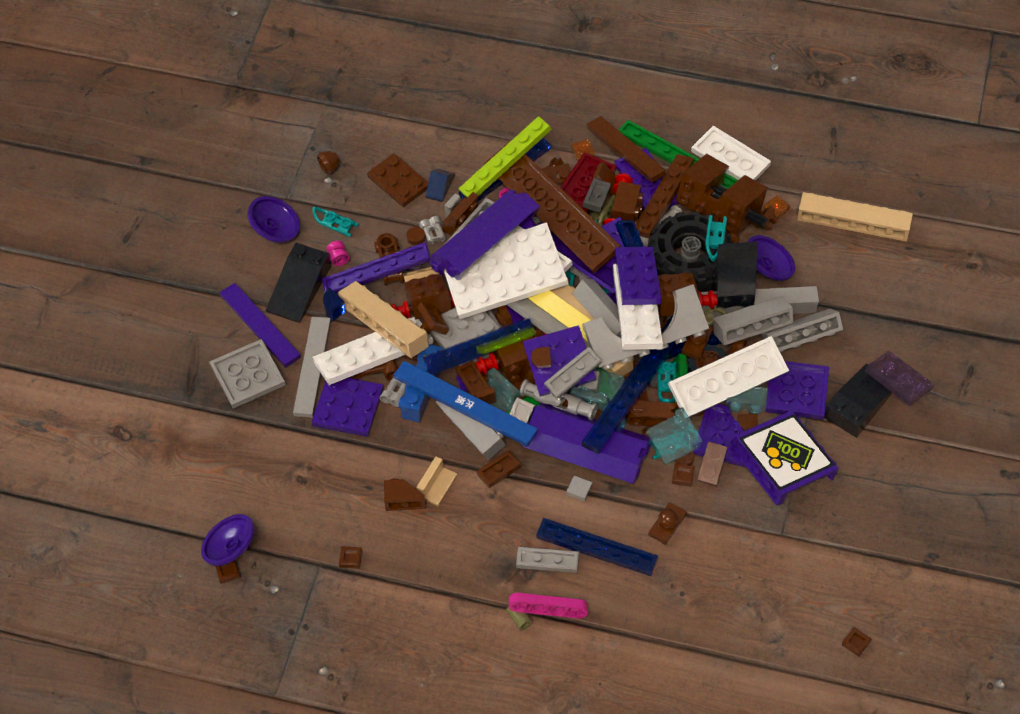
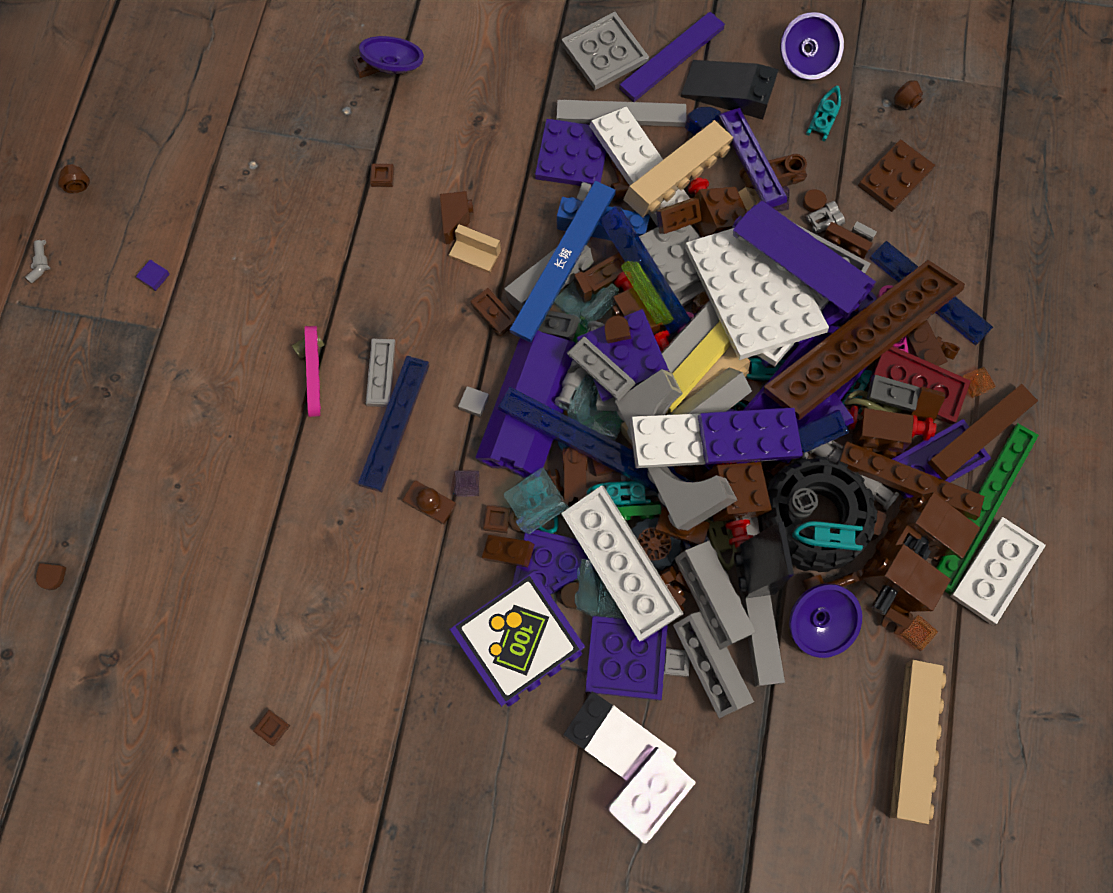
camera: 85 degrees right, 15 degrees up
dark pink wheel [326,240,350,266] -> none
dark blue slope [426,169,455,202] -> none
lime plate [458,116,552,198] -> none
none -> clear purple tile [455,471,480,497]
none -> light grey tile [664,649,690,677]

